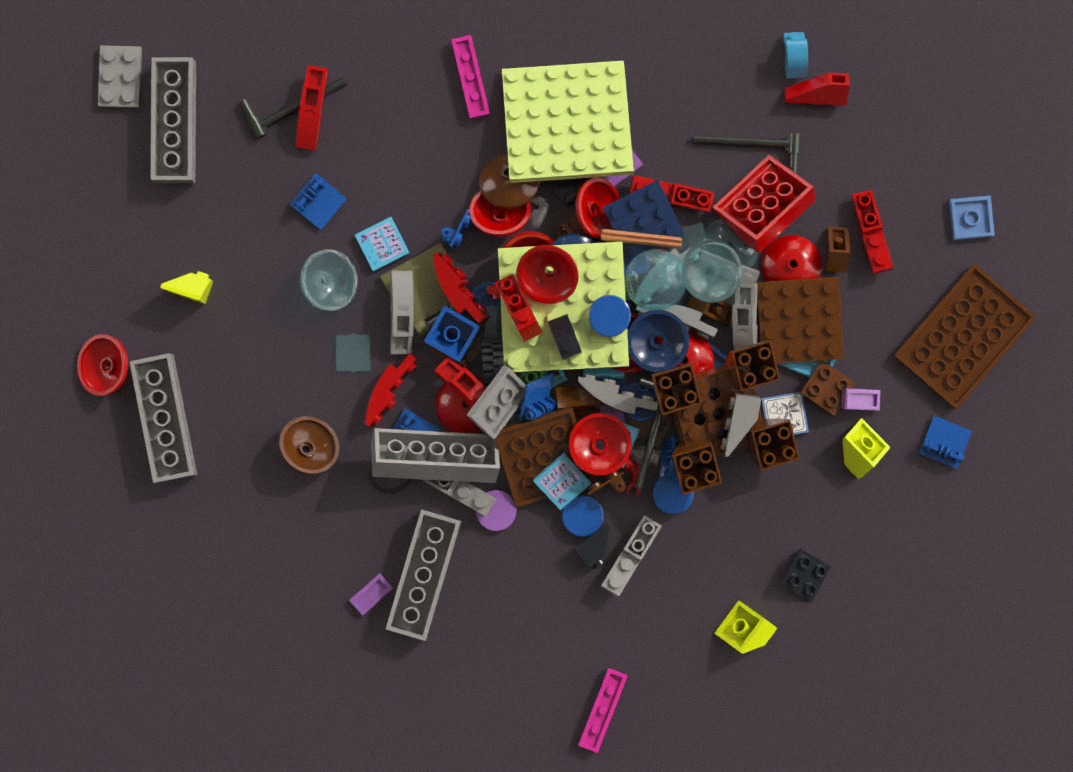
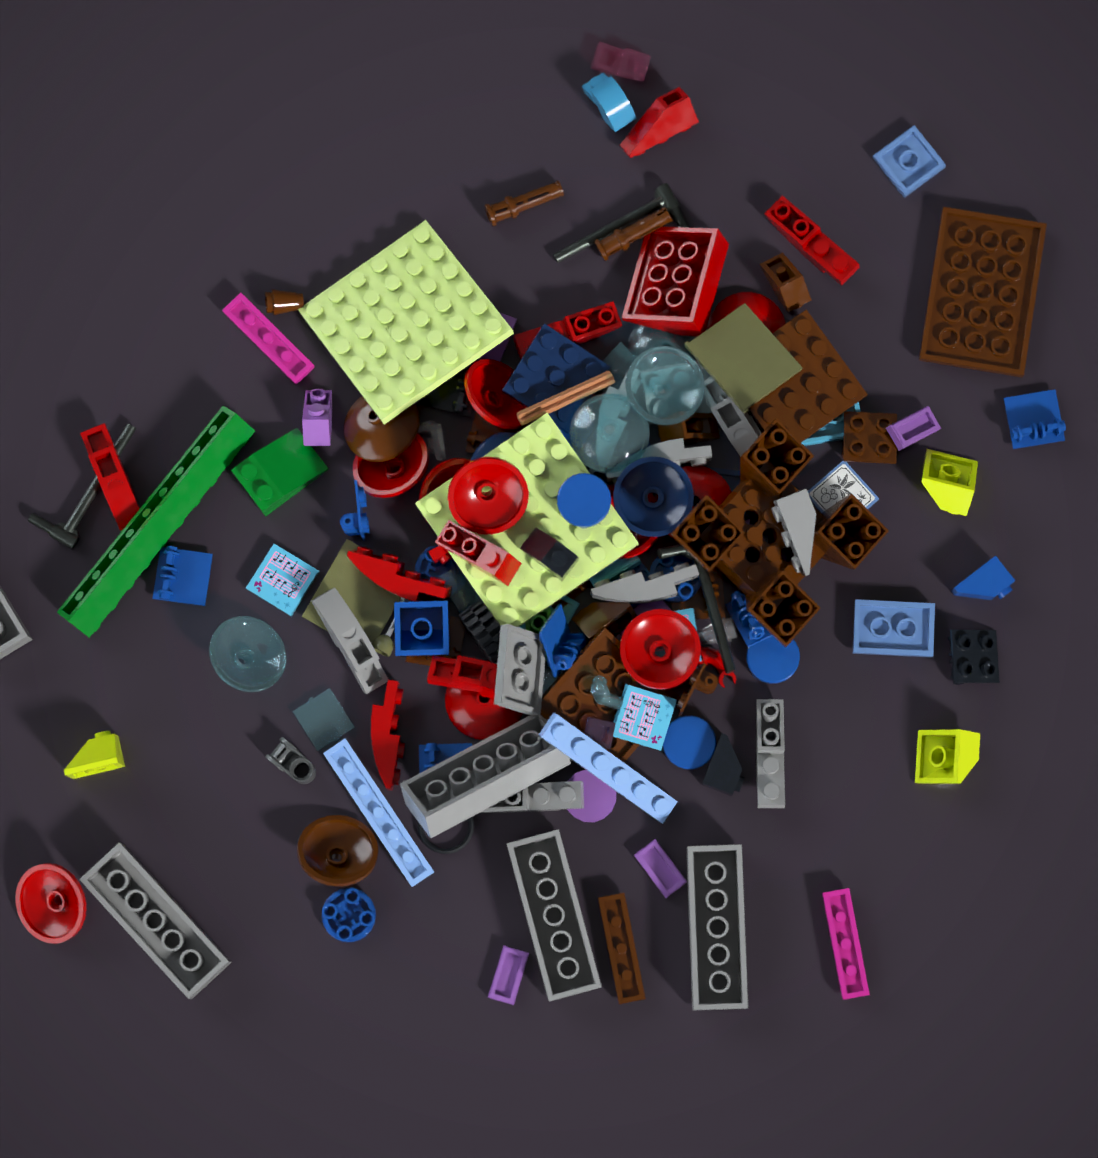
camera: 30 degrees left, 5 degrees down
none -> green brick [57,406,255,638]
none -> green slope [231,428,329,517]
none -> reddish brown cone [265,289,304,316]
none -> dark grey piece [265,737,316,784]
none -> medium lavender slope [302,389,332,446]
none -> blue tile [322,888,376,942]
none -> light blue plate [323,739,434,887]
none -> reddish brown pin [484,181,564,227]
none -> light blue plate [538,713,678,824]
none -> clear purple plate [584,717,616,749]
none -> clear pink slope [591,42,651,81]
none -> clear light blue arm [591,676,623,710]
none -> reddish brown pin [594,207,672,261]
none -> reddish brown plate [598,893,646,1004]
none -> medium lavender tile [634,839,687,898]
none -> olive piece [684,303,802,414]
none -> light grey brick [686,845,748,1010]
none -> medium blue plate [852,599,935,657]
none -> blue slope [951,556,1016,600]

